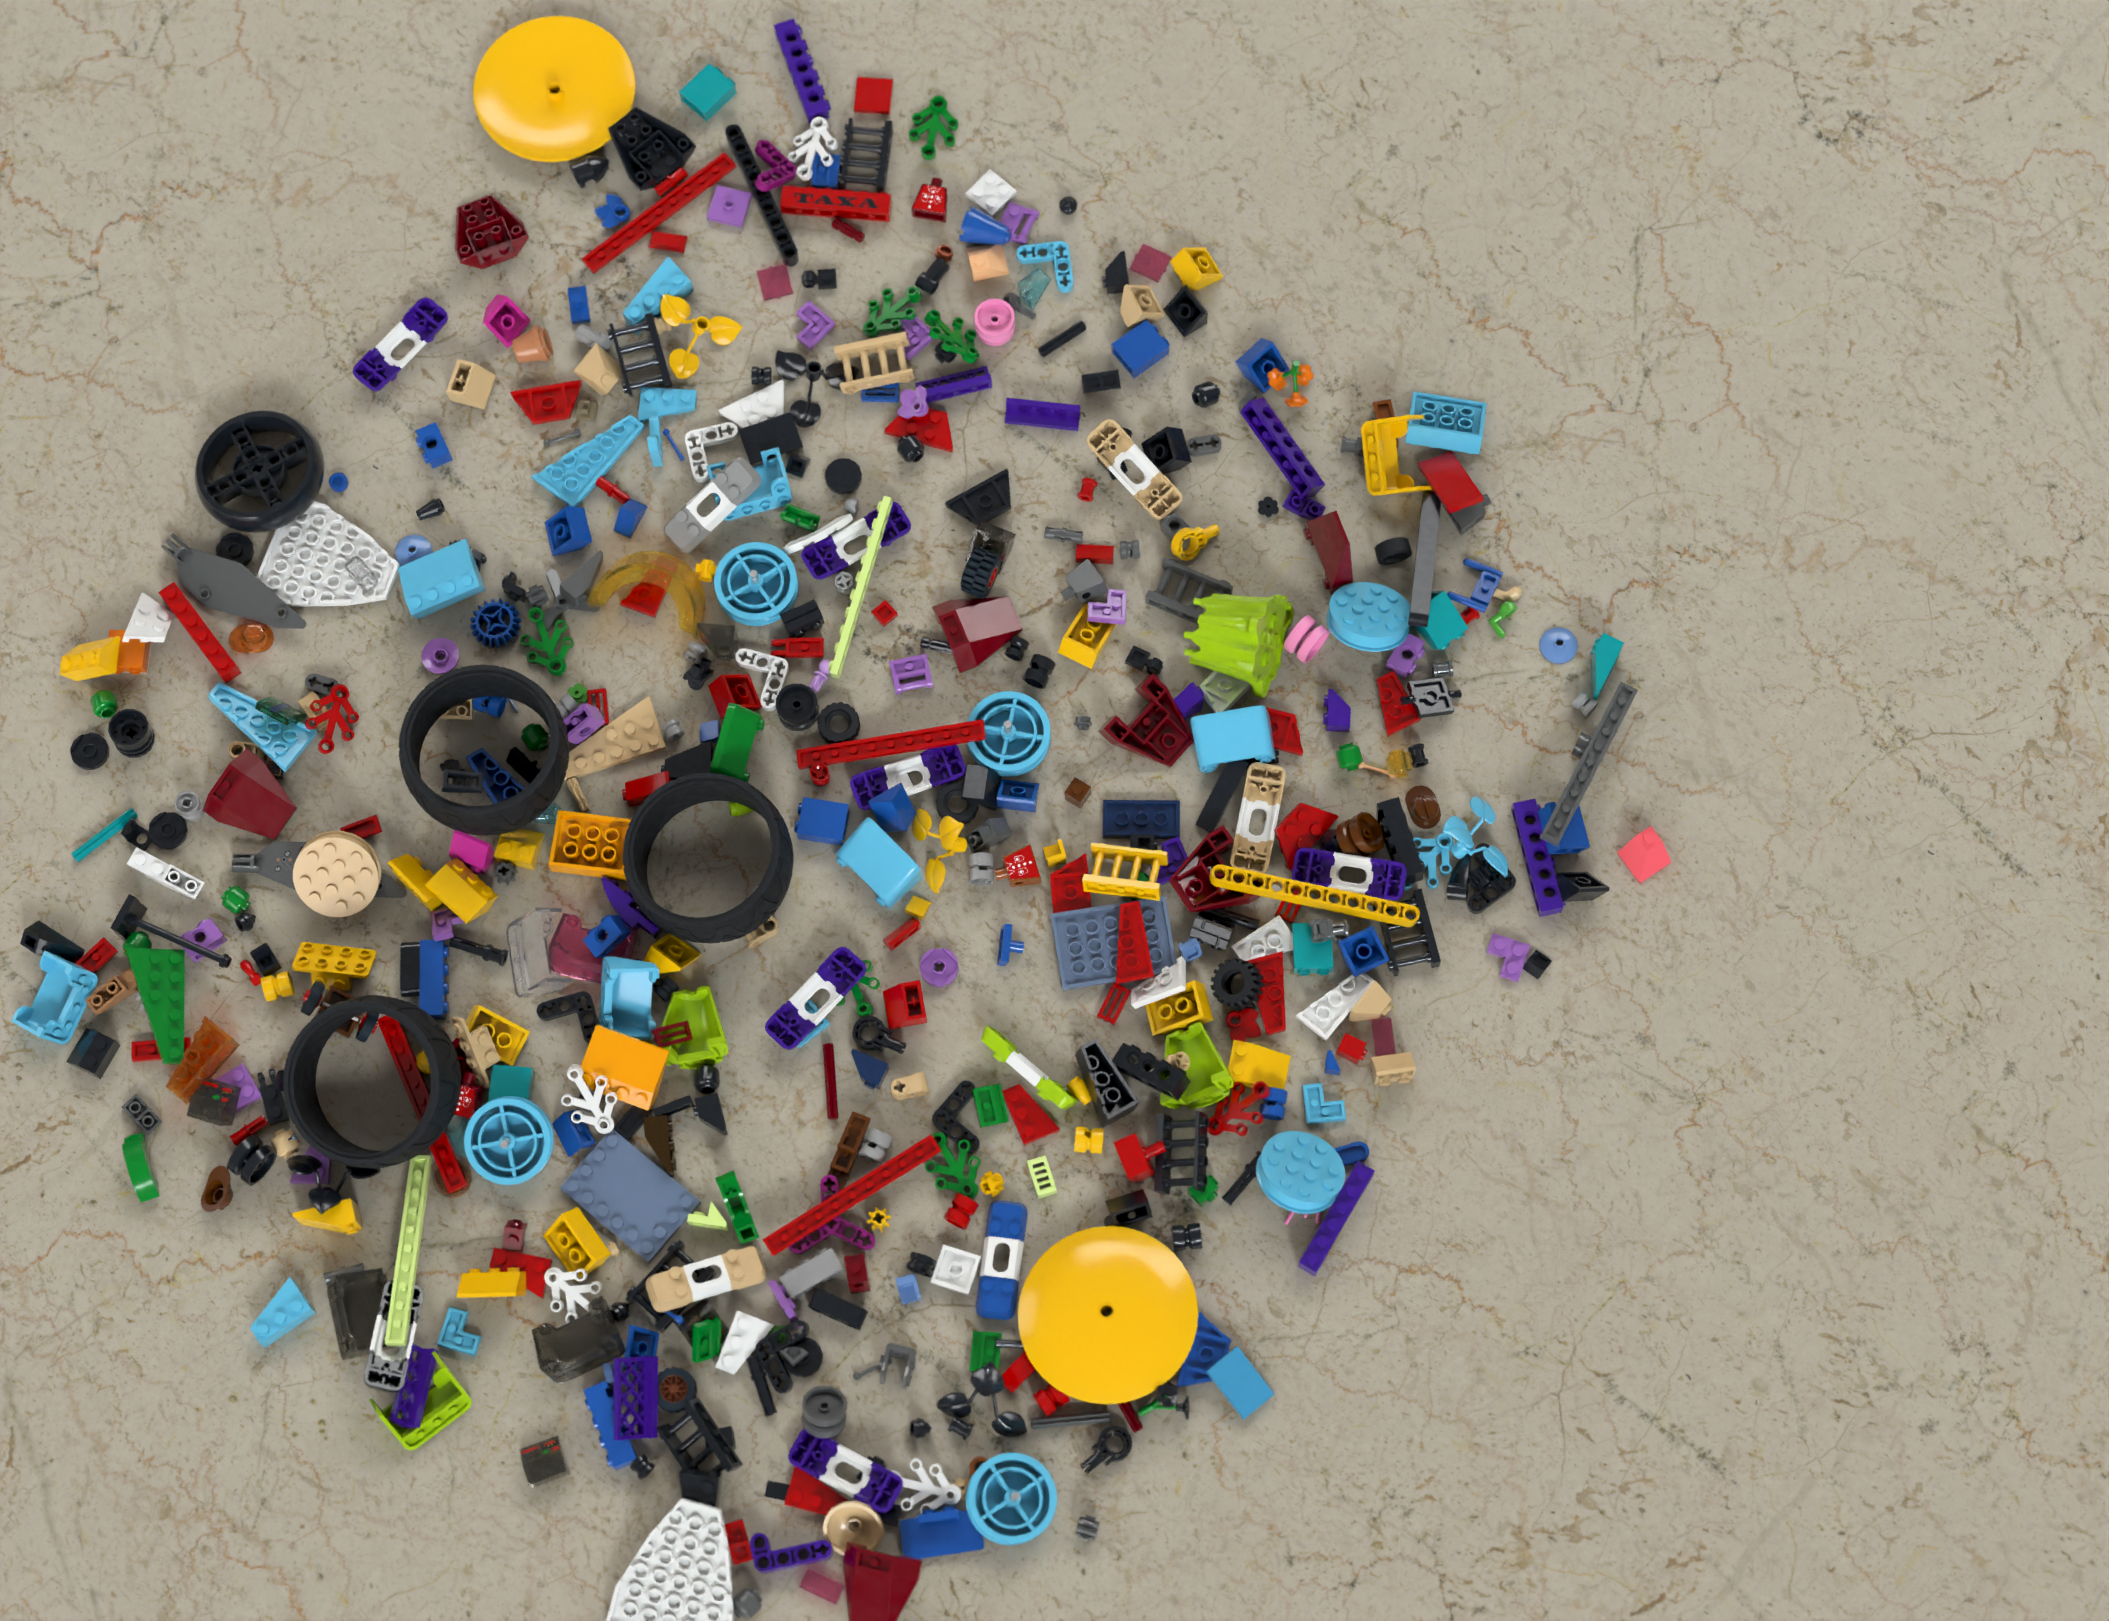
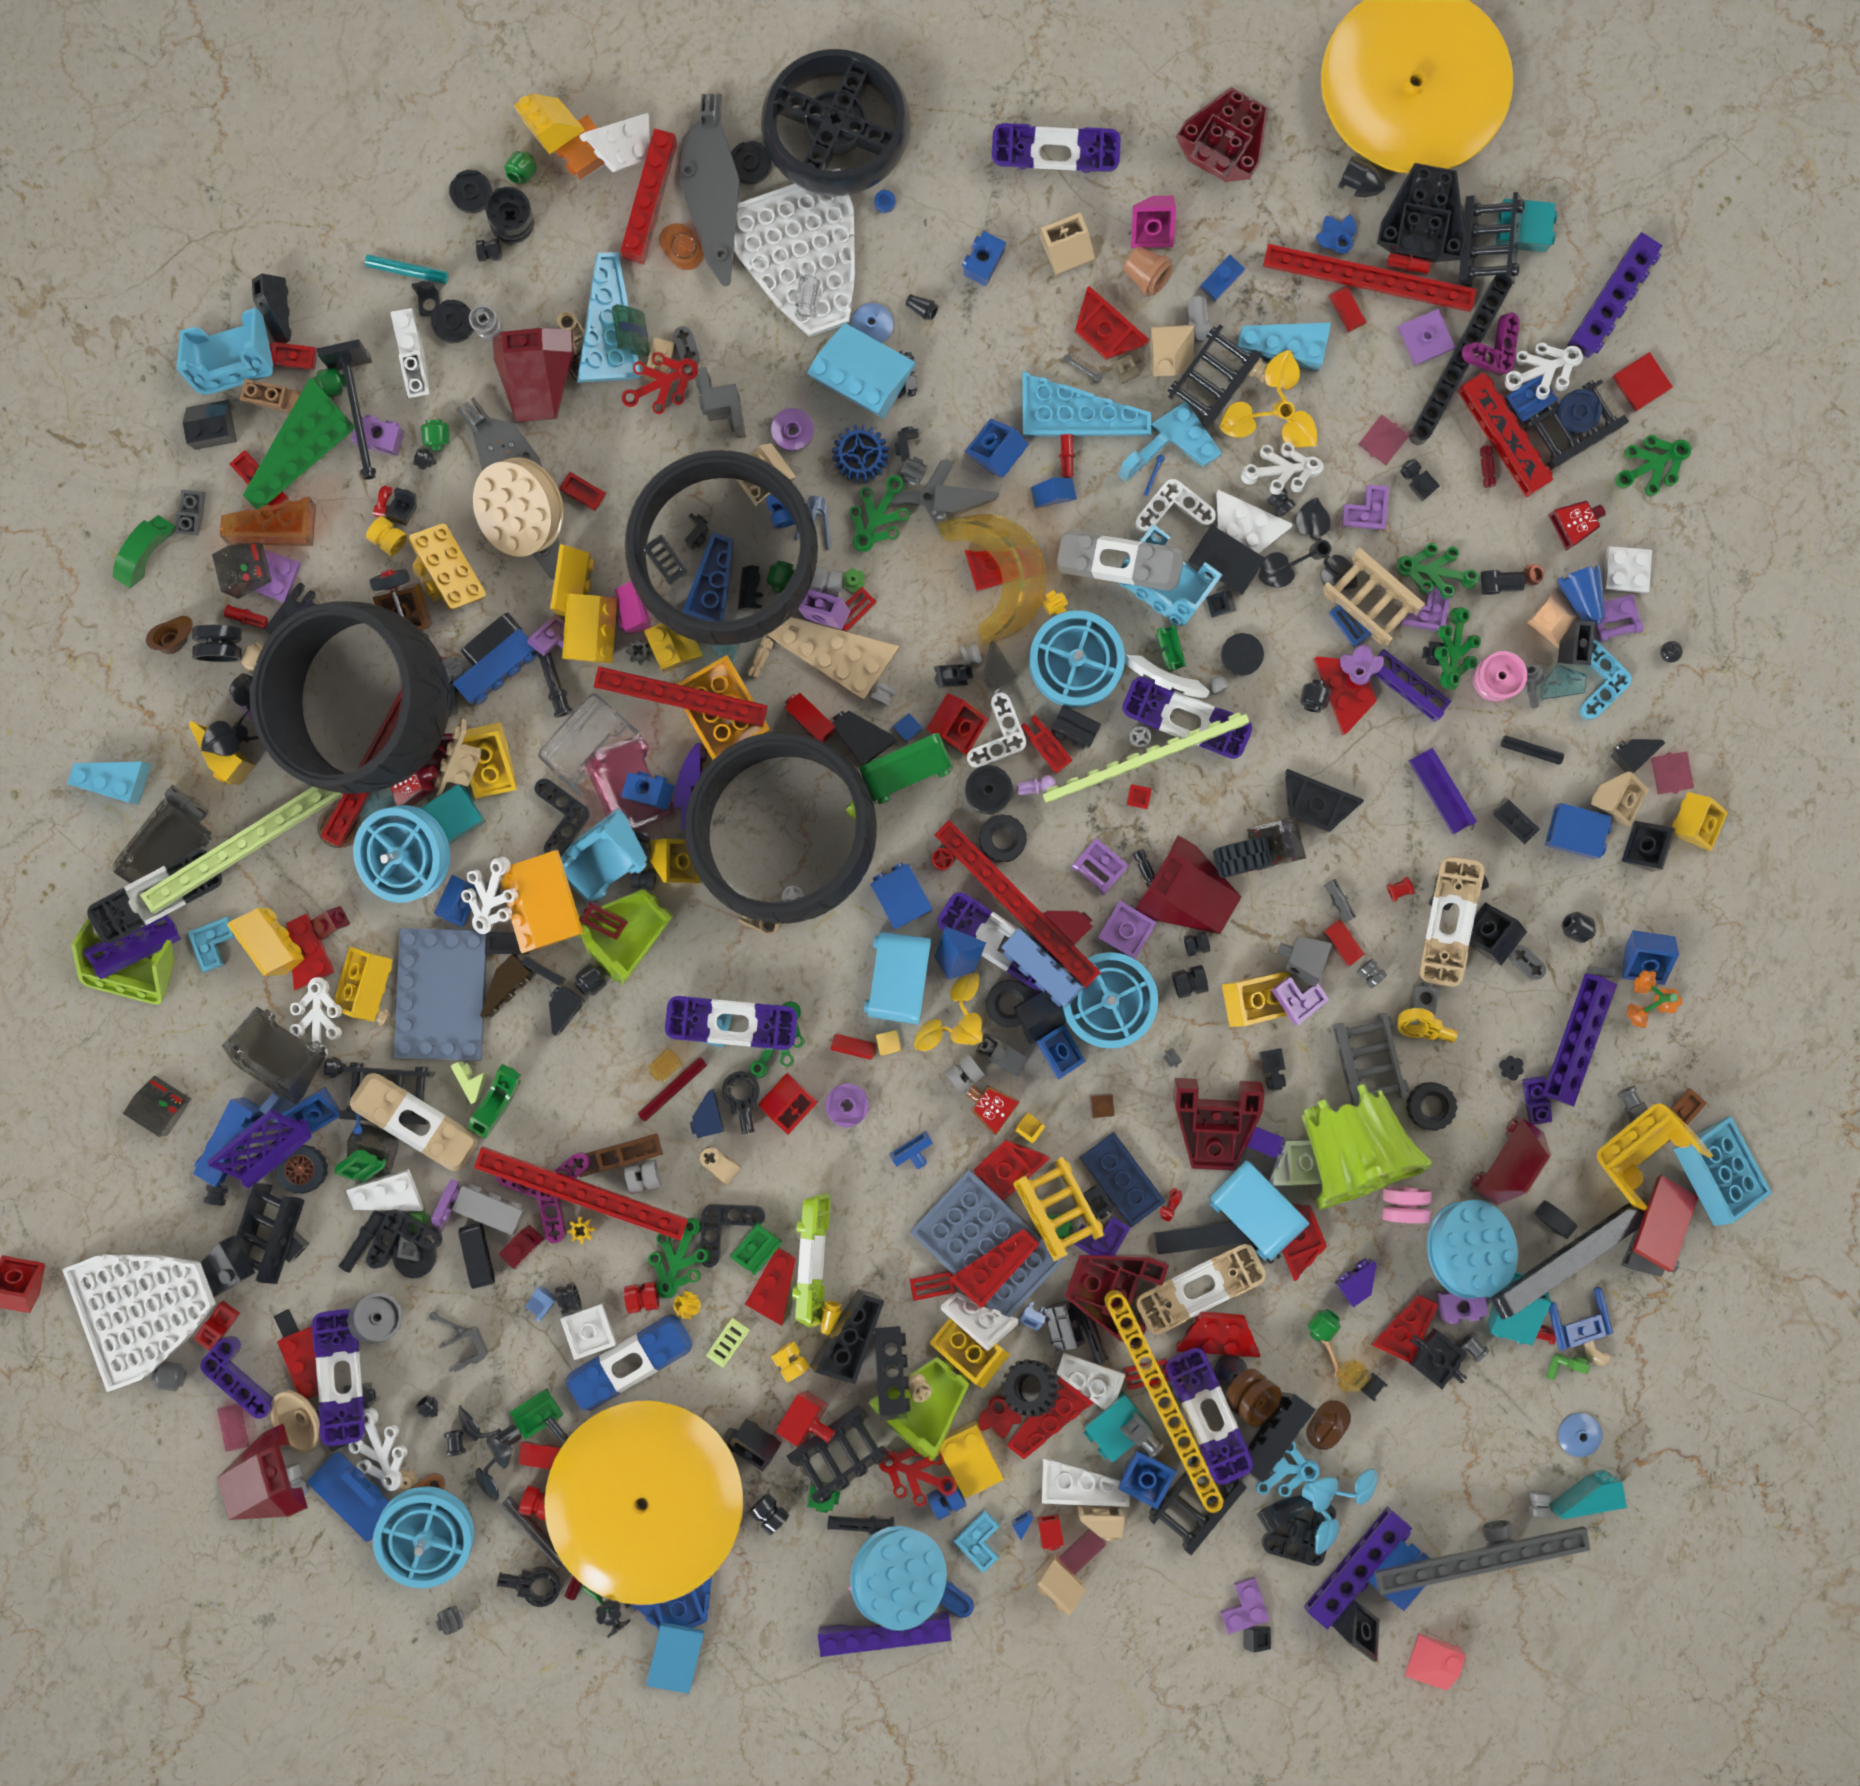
camera: 50 degrees right, 15 degrees up
none -> black wheel [476,239,502,262]
none -> red tile [593,666,768,727]
none -> clear yellow brick [648,1048,684,1082]
none -> dark grey bracket [695,367,746,438]
none -> medium blue wedge [1001,928,1084,1007]
none -> dark red slope [1043,910,1094,945]
none -> medium lavender plate [1097,901,1157,959]
none -> red arm [1159,1188,1182,1222]
none -> white plant [1241,442,1324,495]
none -> black tyre [1406,1082,1458,1131]
none -> black fence [1459,192,1525,287]
none -> dark blue tile [1558,389,1602,433]
none -> black slope [1558,620,1595,665]

